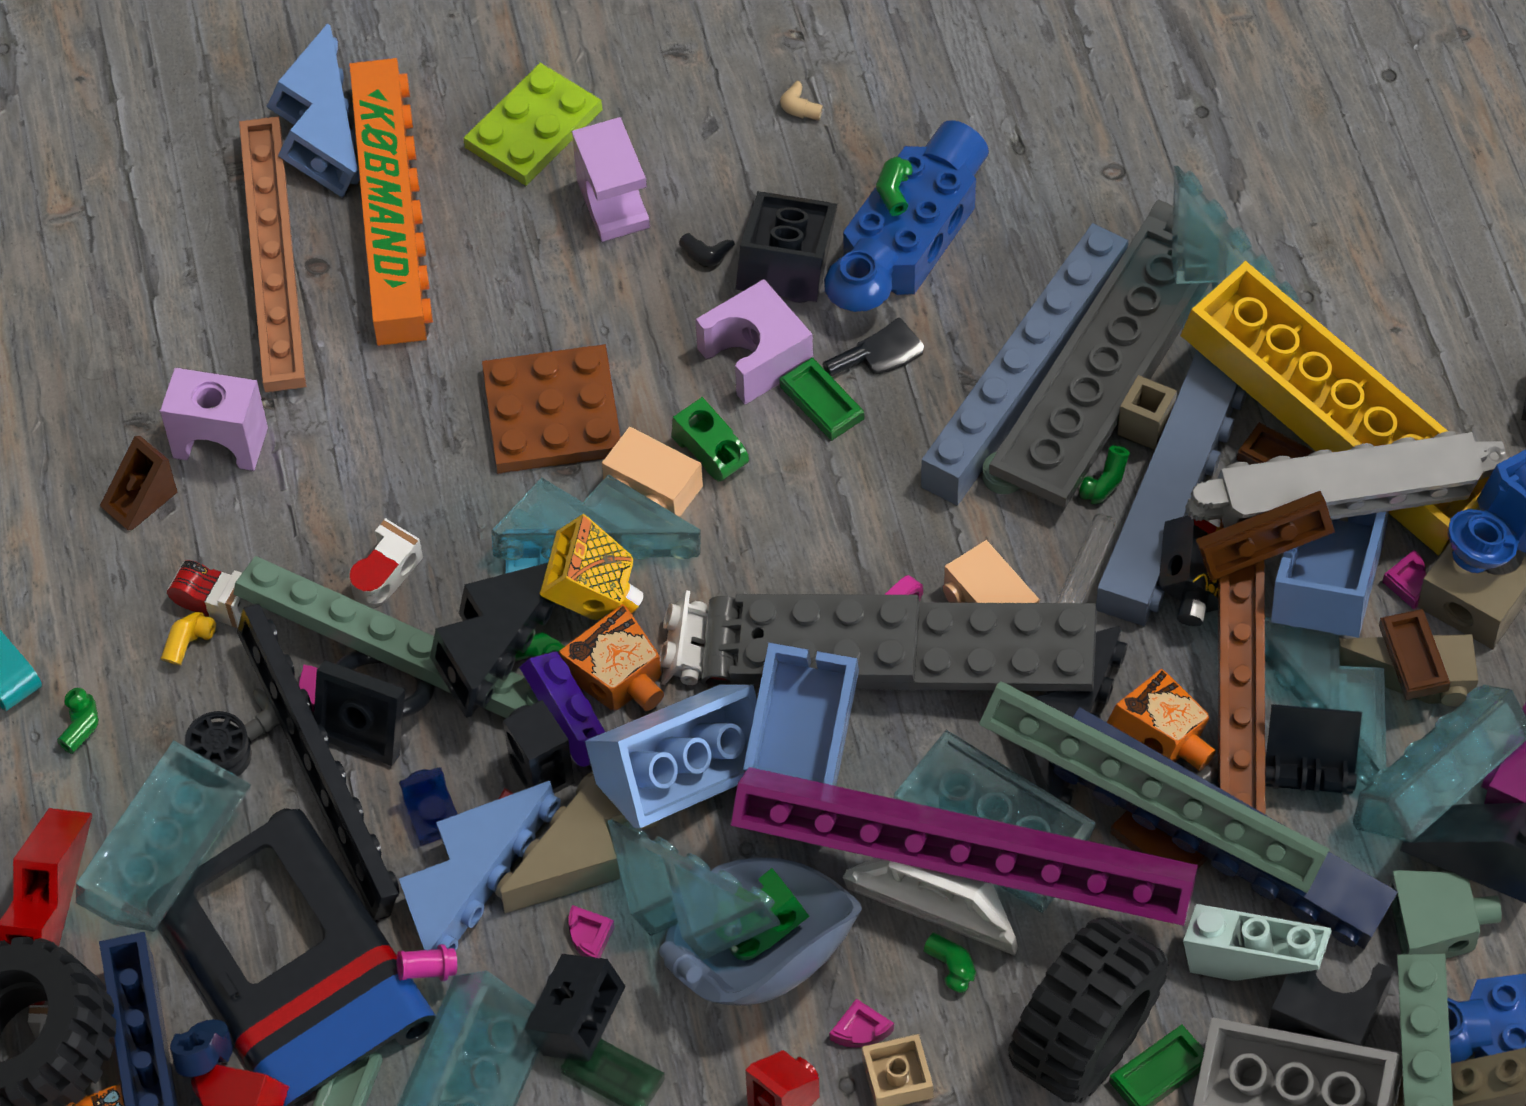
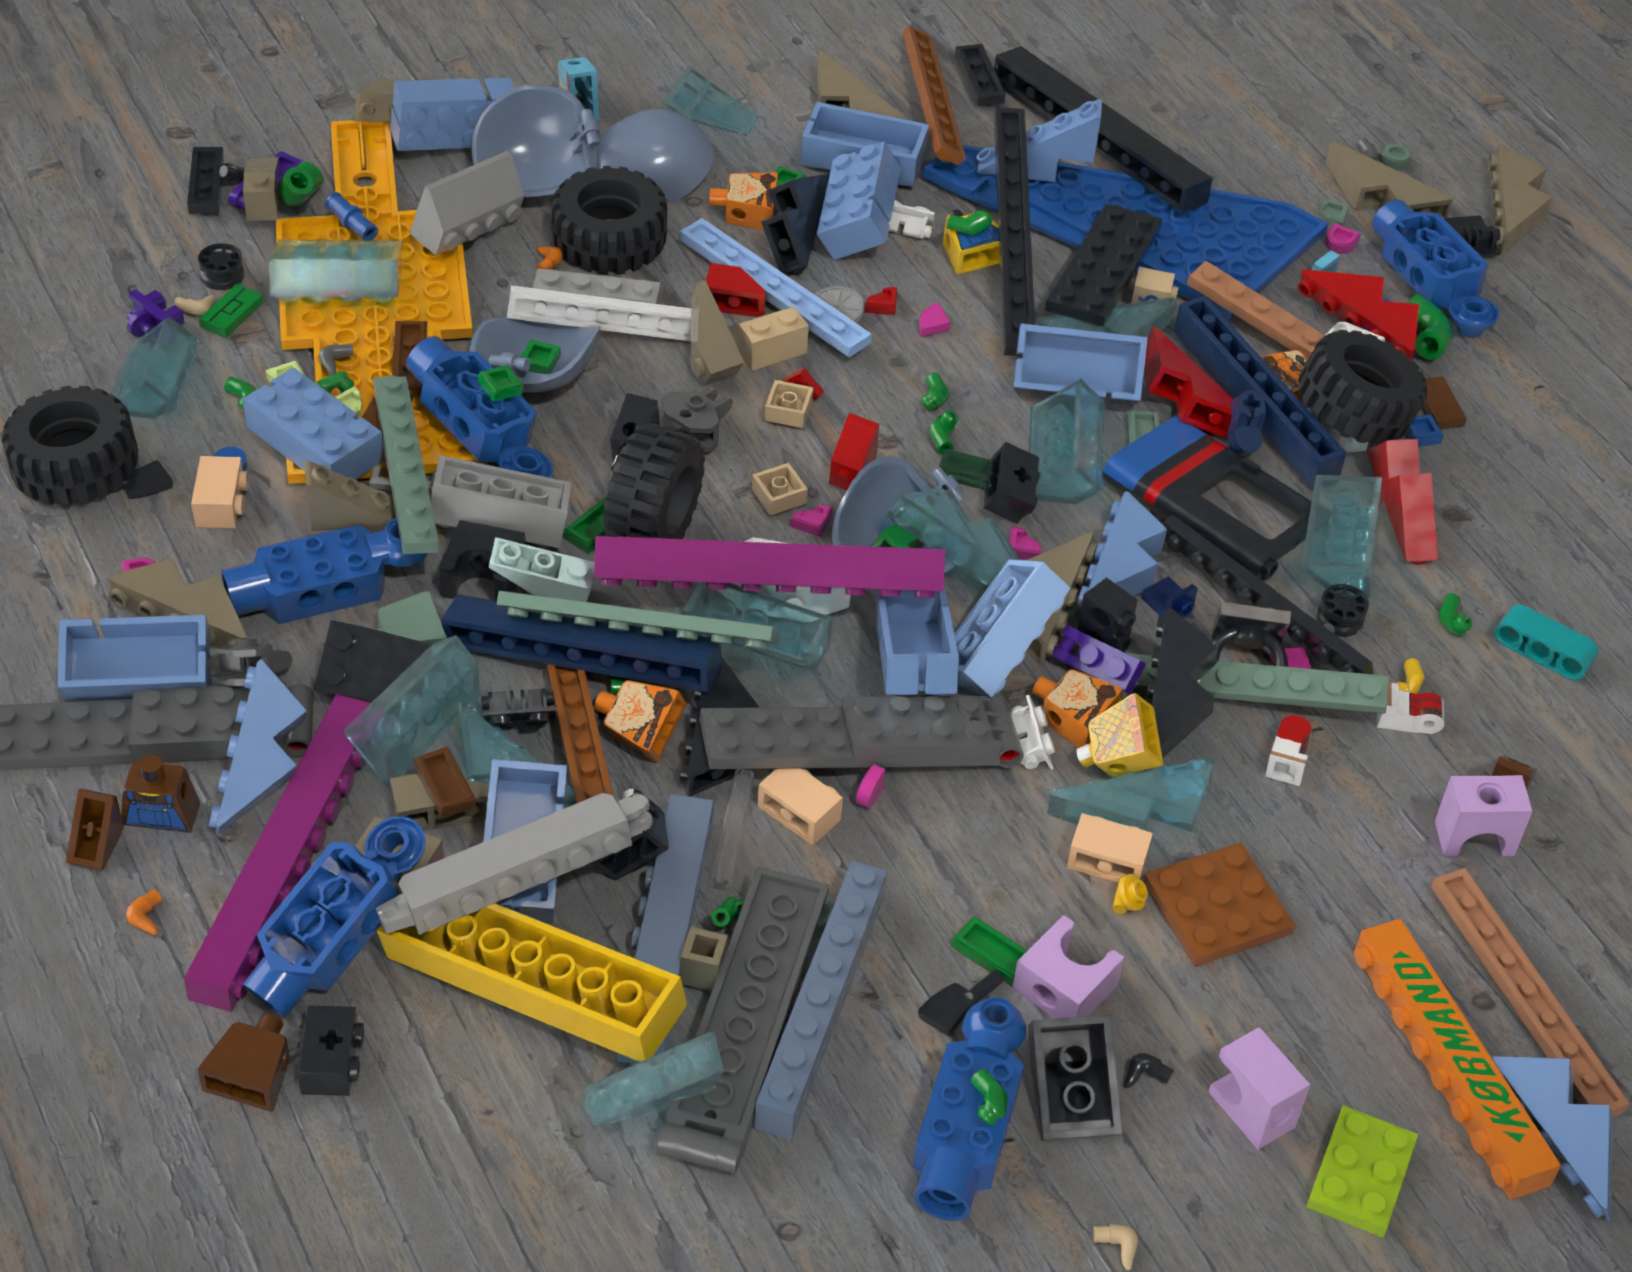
camera: 160 degrees right, 10 degrees down
dark pink pin [397,944,457,981] -> none
green leg [671,397,749,481] -> none
reddish brown tile [1196,491,1335,581] -> none
none -> yellow plate [1112,874,1148,914]

